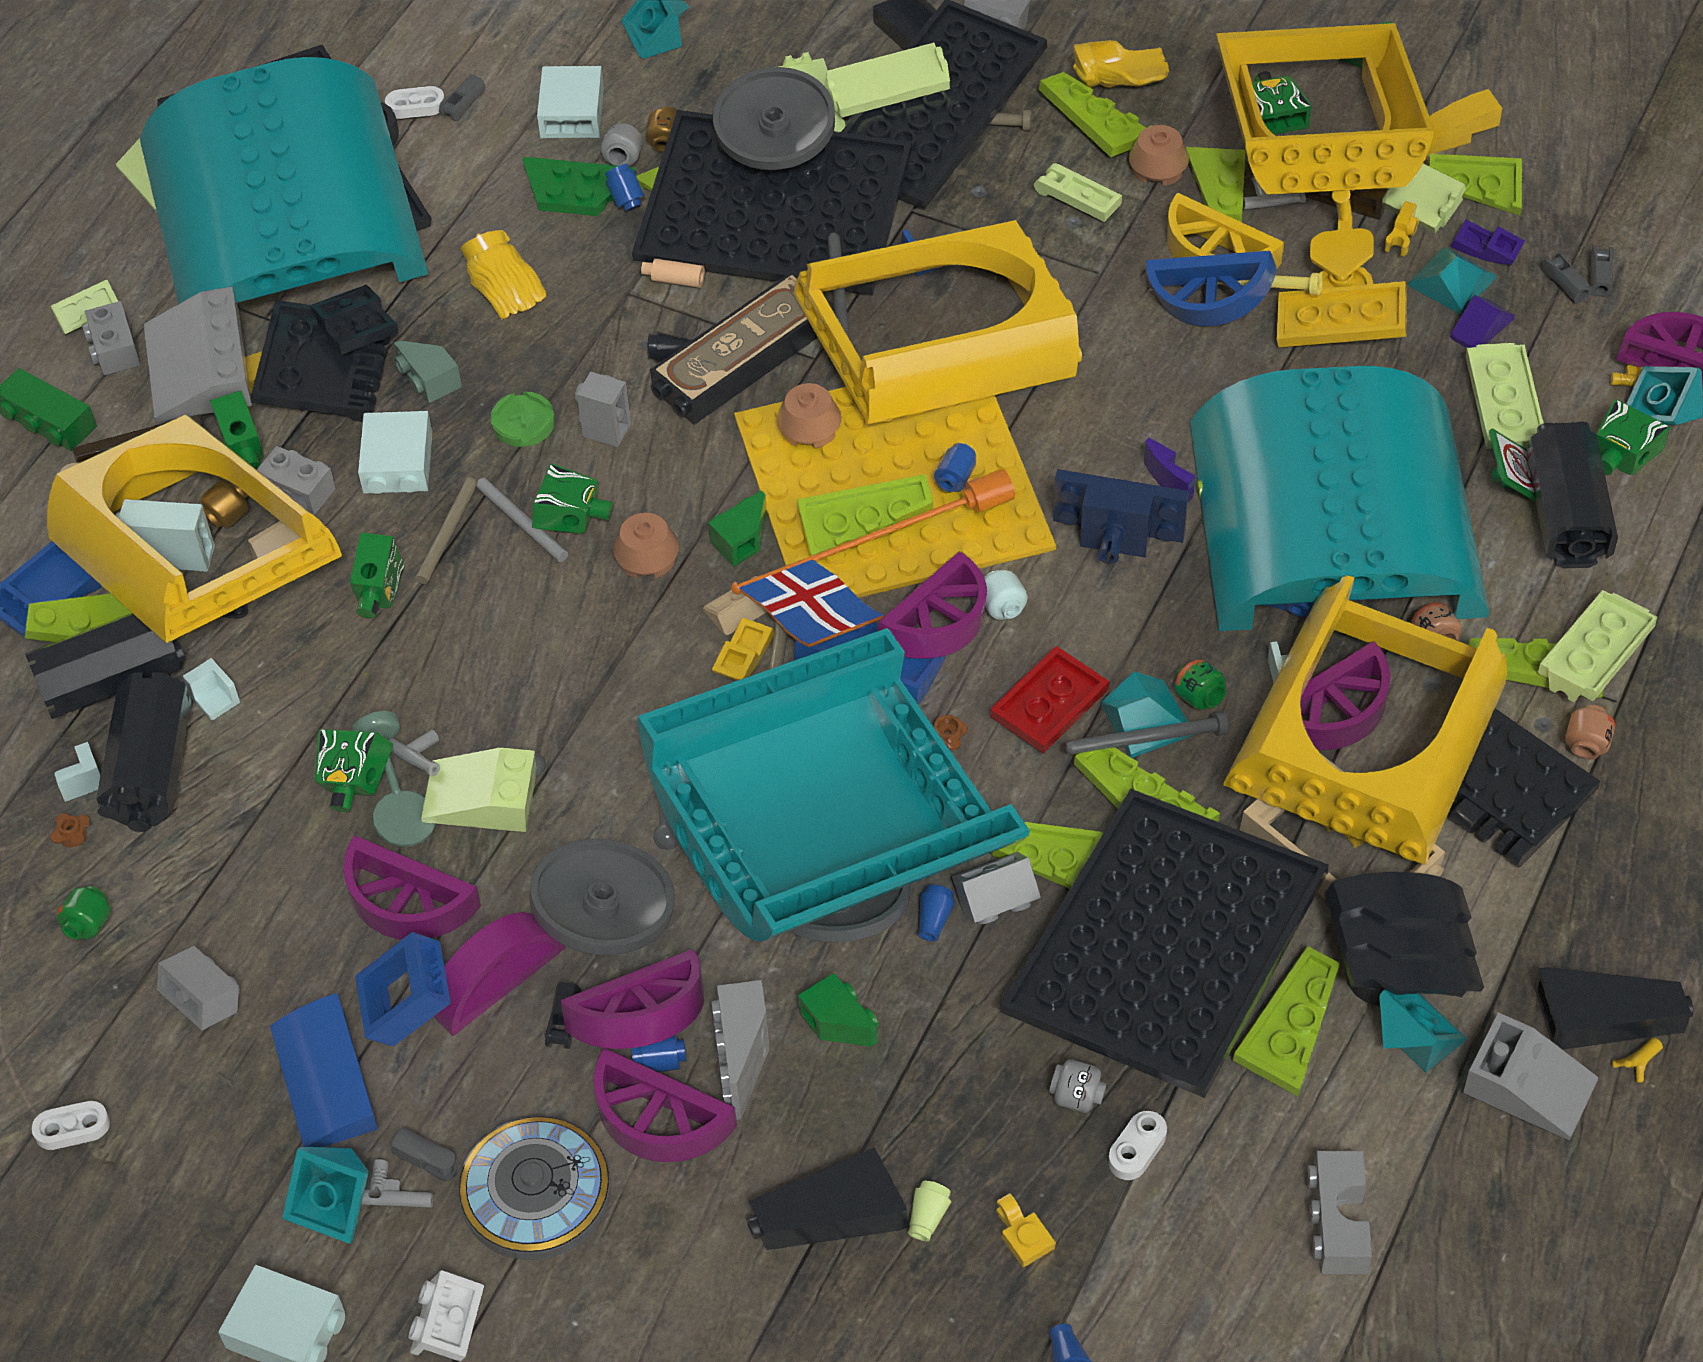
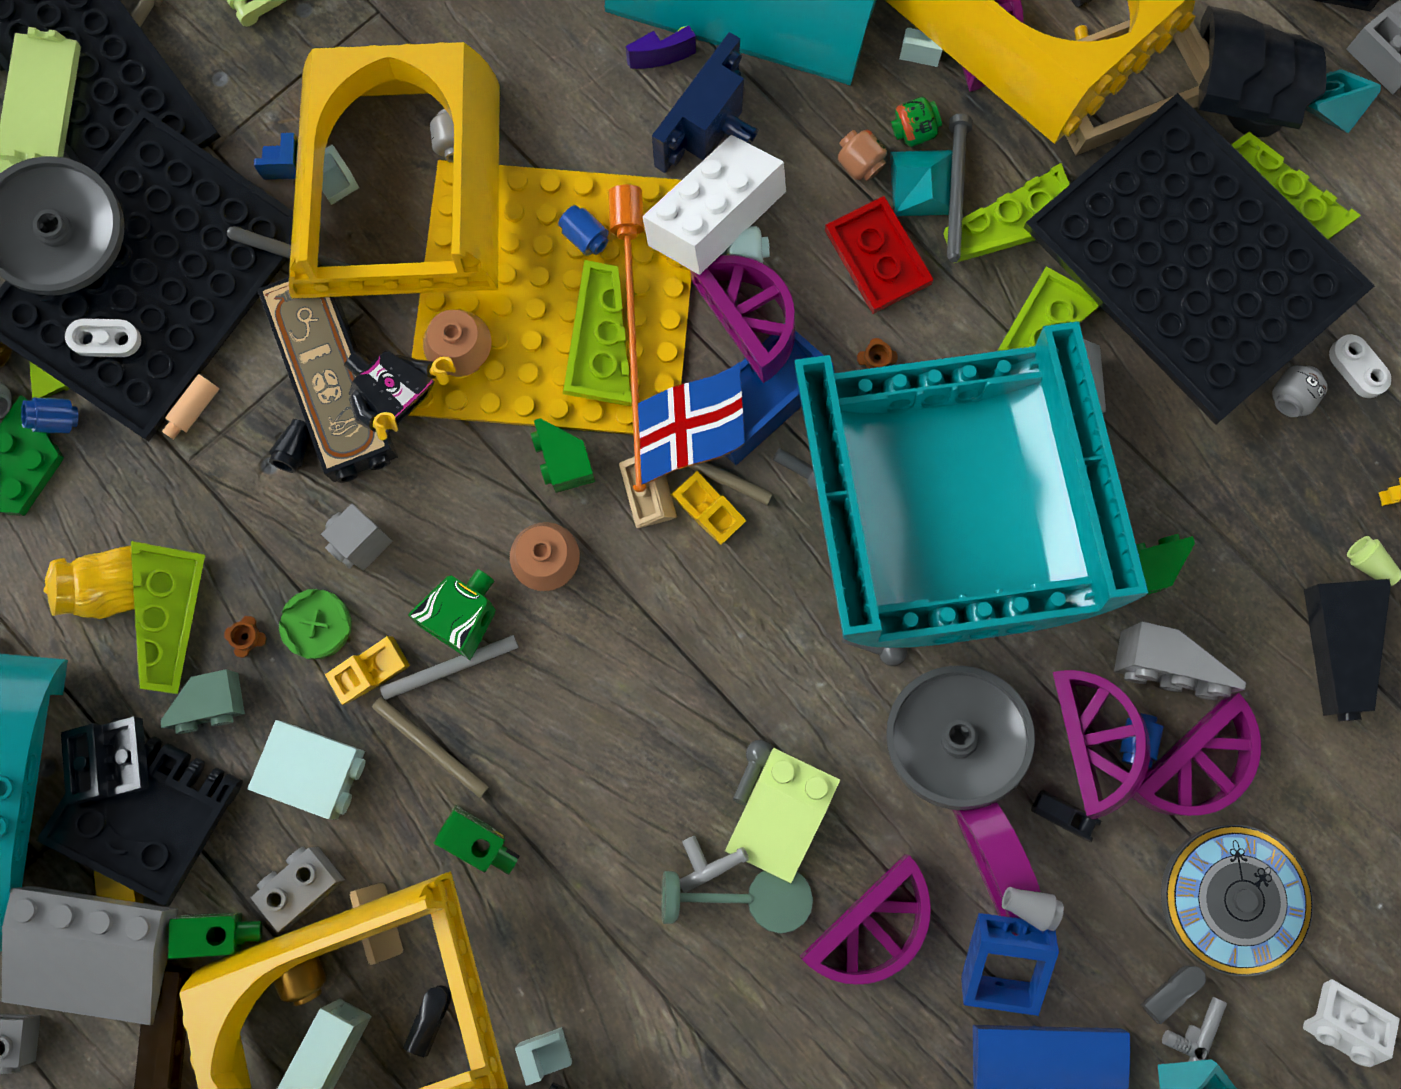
camera: 70 degrees left, 25 degrees up
green torso [315,729,393,812] -> none
none -> white plate [65,319,141,357]
none -> lime wing [130,541,205,694]
none -> dark orange plate [224,616,267,658]
none -> light aqua panel [322,144,359,205]
none -> yellow slope [325,636,410,705]
none -> torso [344,350,456,440]
none -> white brick [642,135,786,275]
none -> nougat head [838,130,887,181]
none -> light grey cone [1002,887,1064,932]

